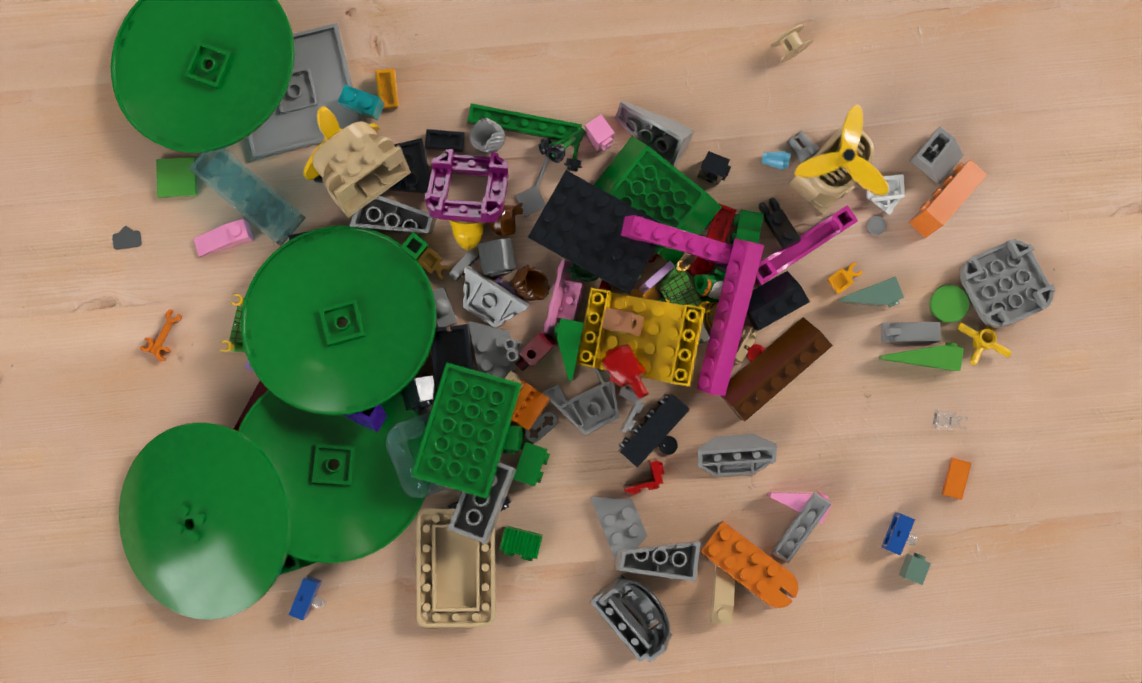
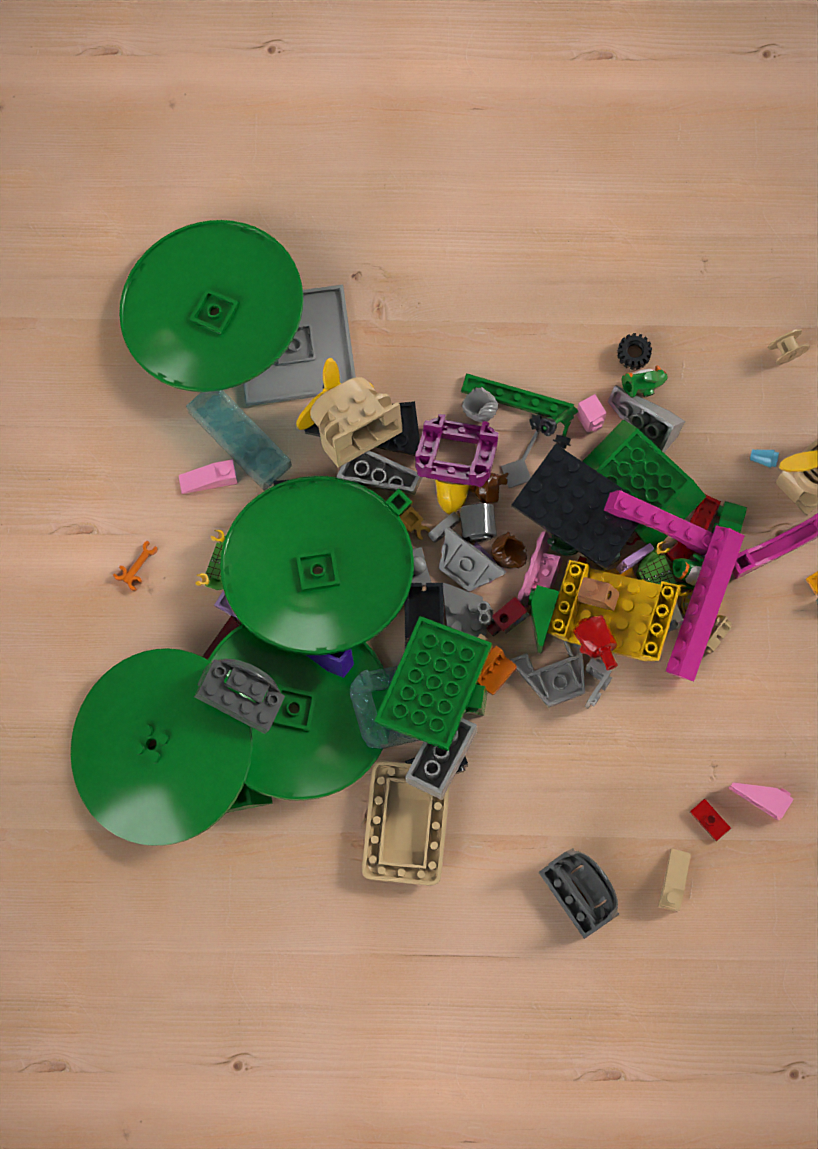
camera: 10 degrees right, 10 degrees down
dark grey sticker [112,226,142,250] -> none
bright green tile [156,157,197,198] -> none
blue piece [289,575,326,620] -> none
teal brick [338,84,385,121] -> none
light orange plate [375,68,399,109] -> none
black brick [401,375,437,412] -> none
black plate [425,129,465,152] -> none
green brick [499,525,543,561] -> none
green brick [513,442,550,486] -> none
dark grey beam [525,412,557,442] -> none
light grey wing [590,496,647,560] -> none
light grey wedge [615,541,701,582] -> none
black brick [618,393,690,468] -> none
red bracket [623,458,665,495] -> none
black piece [658,436,678,455] -> none
black brick [697,151,731,185] -> none
light grey wedge [698,434,777,477] -> none
orange plate [699,521,798,608] -> none
reddish brown slope [720,317,833,421] -> none
black slope [746,271,810,331] -> none
red tile [746,344,765,362] -> none
black hinge [758,198,801,249] -> none
light grey tile [772,492,831,563] -> none
light grey piece [787,130,820,163] -> none
none -> dark grey piece [194,659,285,734]
none -> black tyre [617,333,652,370]
none -> green animal [621,365,668,398]
none -> red plate [690,799,731,841]

